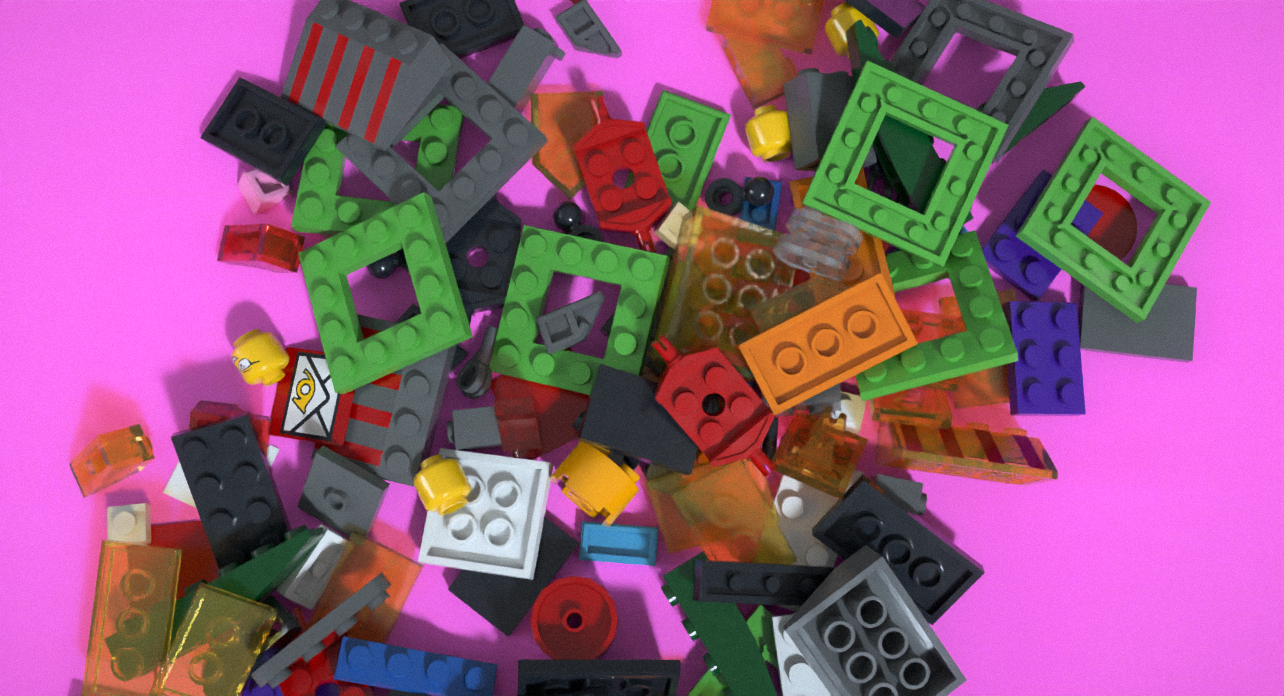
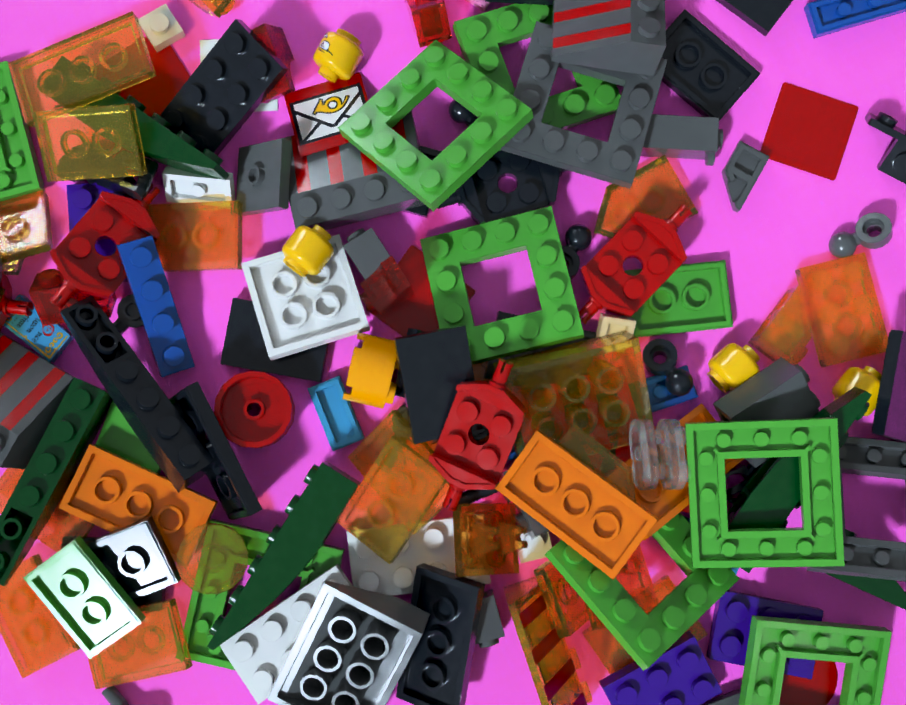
camera: 70 degrees right, 5 degrees up
dark grey plate [251,573,392,689] -> none
dark grey plate [457,326,498,400] -> none
dark grey tile [536,291,605,354] -> none
black plate [693,559,836,606] -> none

